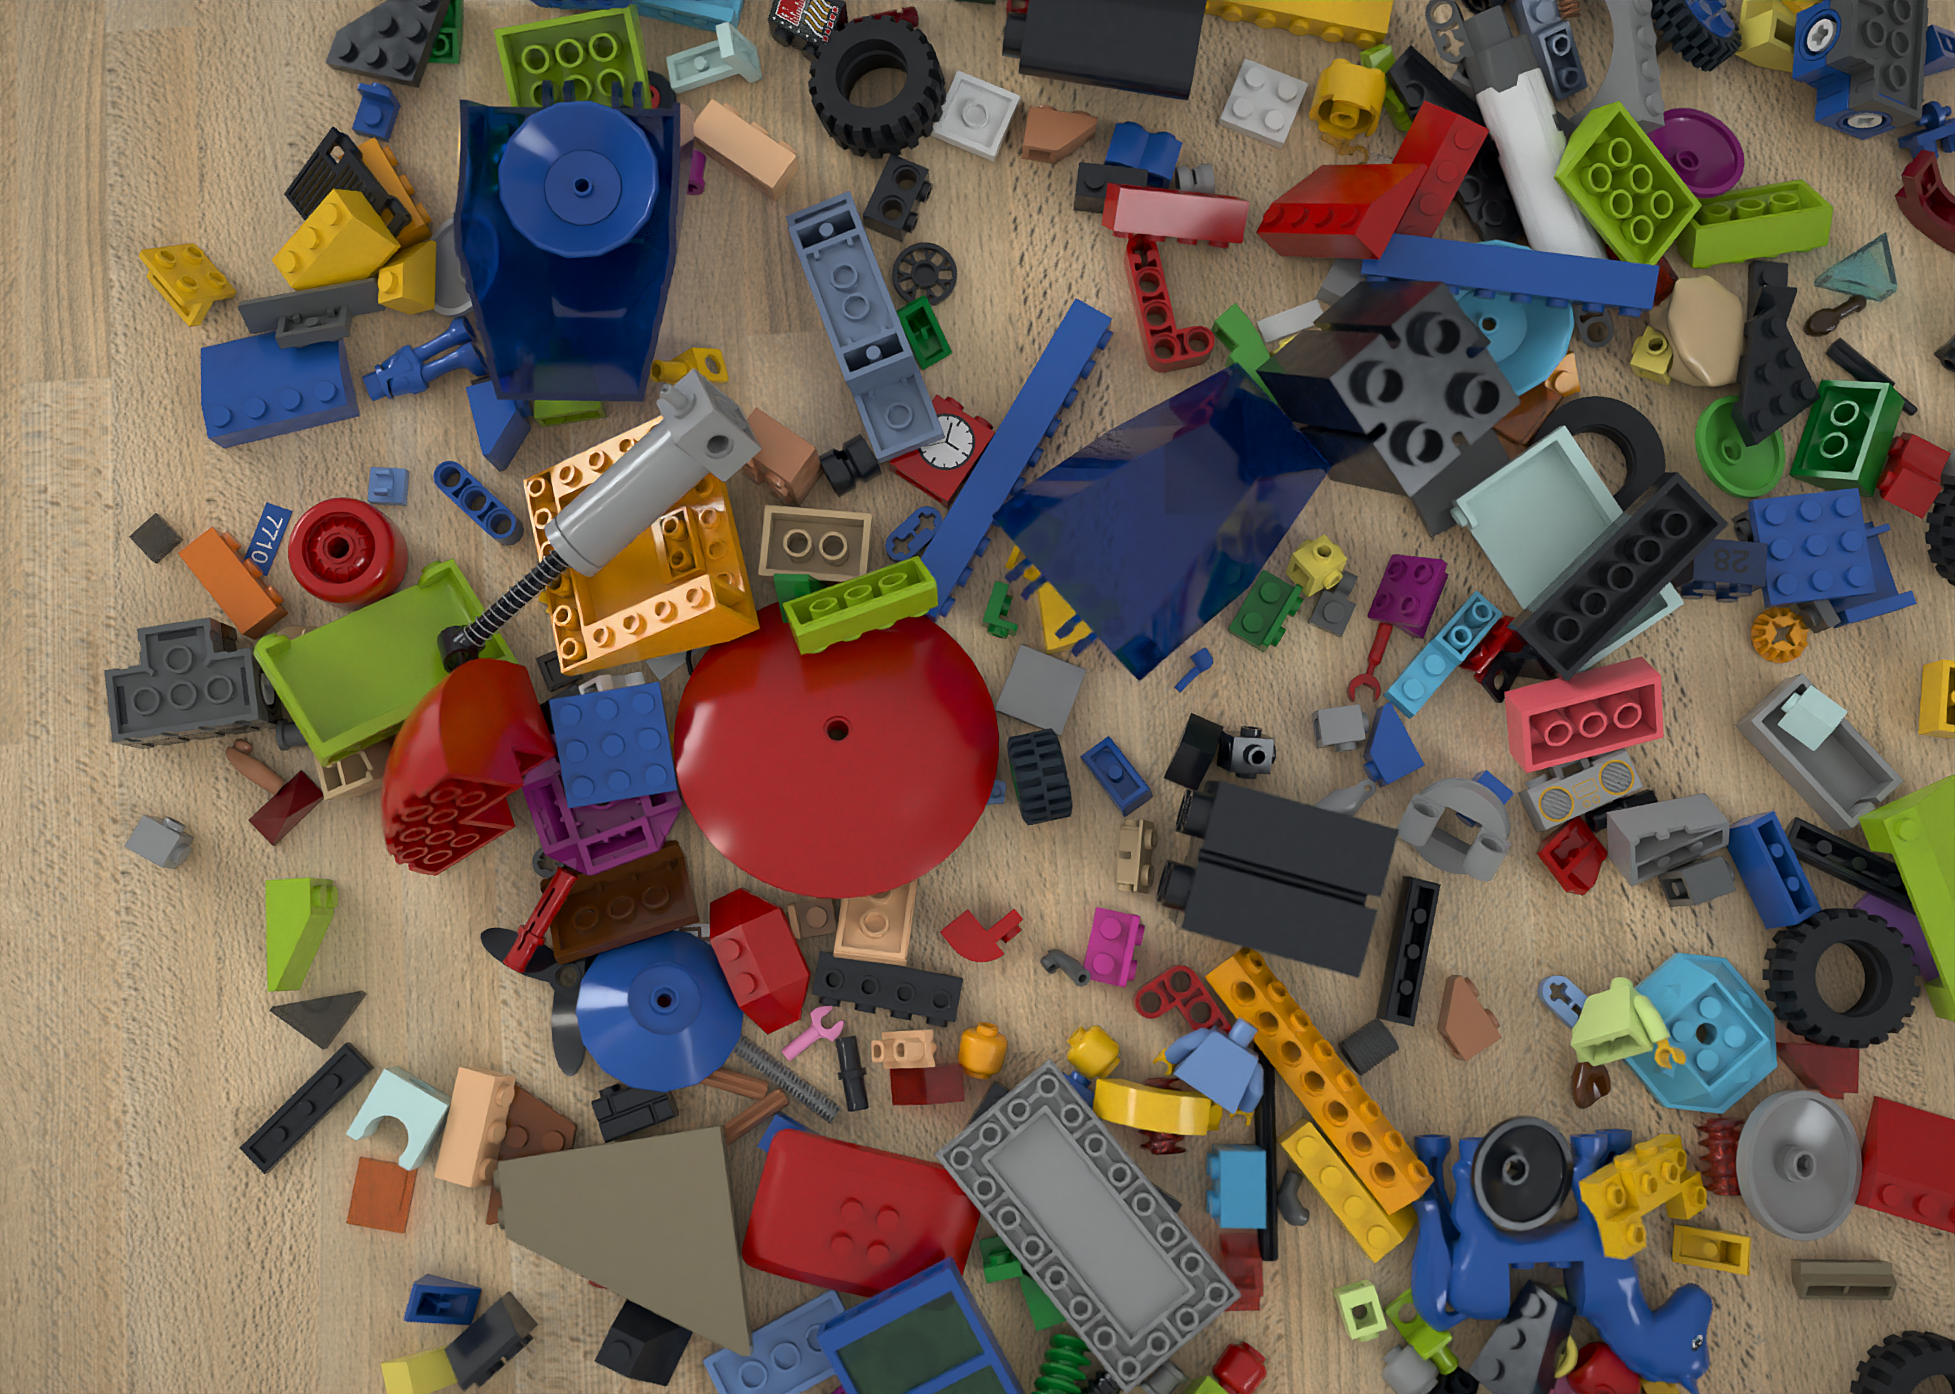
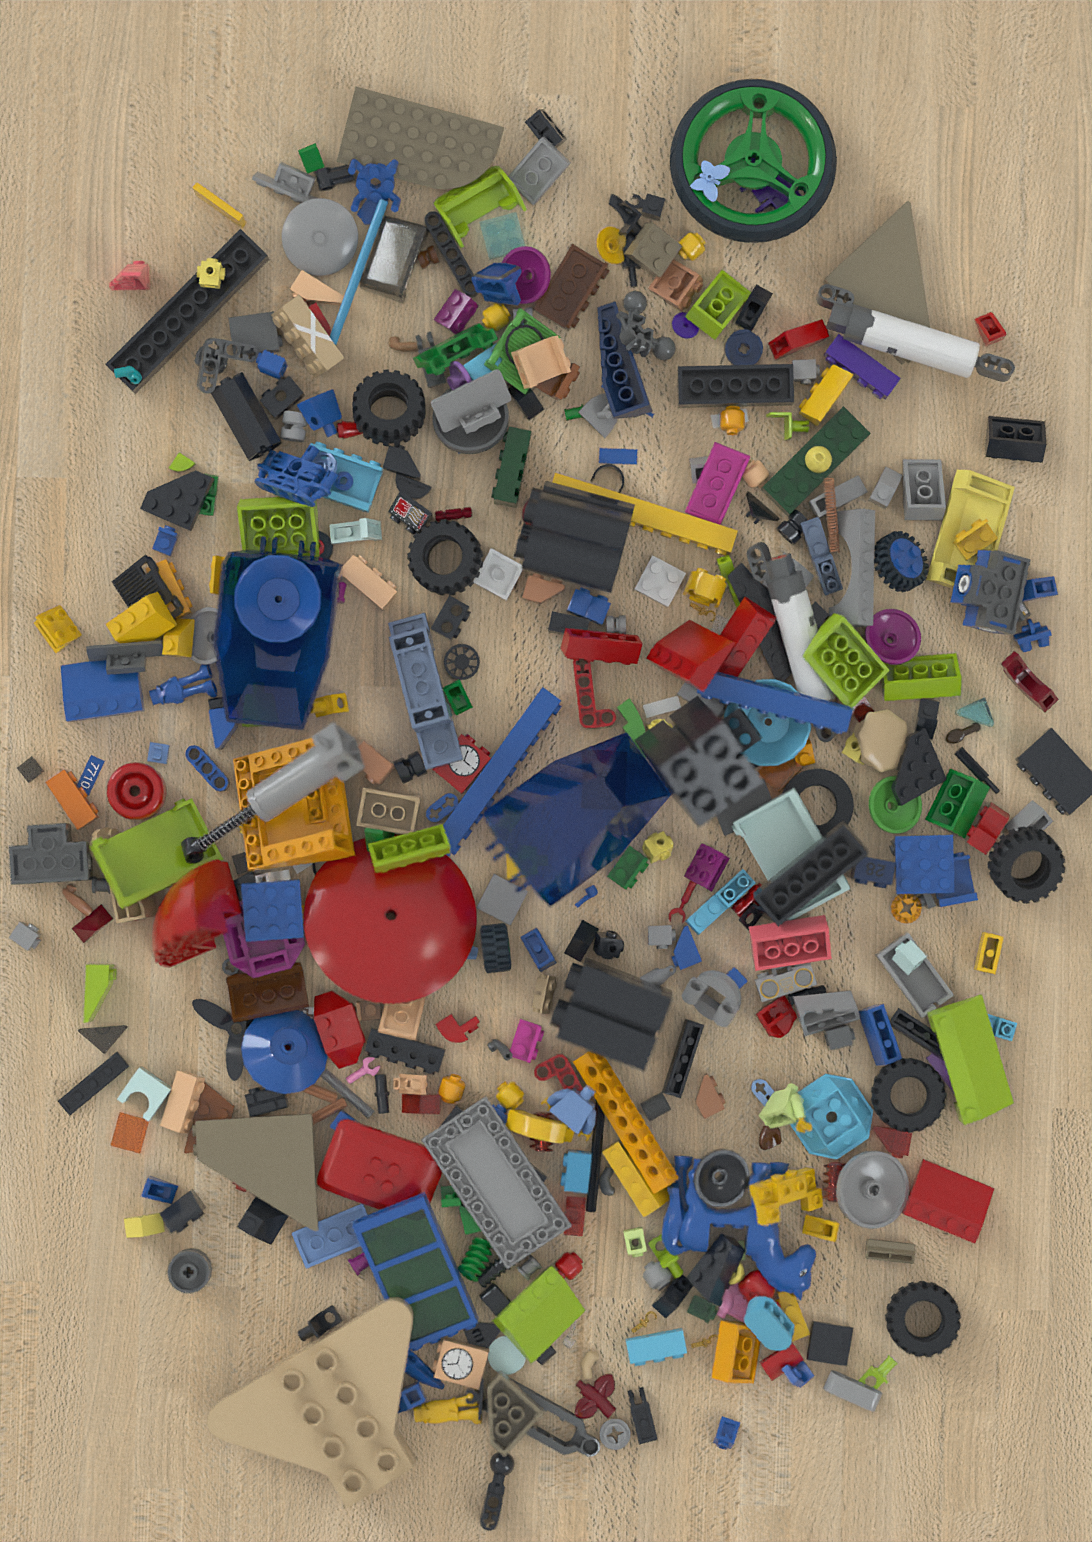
camera: 10 degrees right, 5 degrees up
red pin [503,866,579,973] -> none
green bracket [982,581,1018,639] -> none
dark grey plate [1308,571,1358,637] -> none

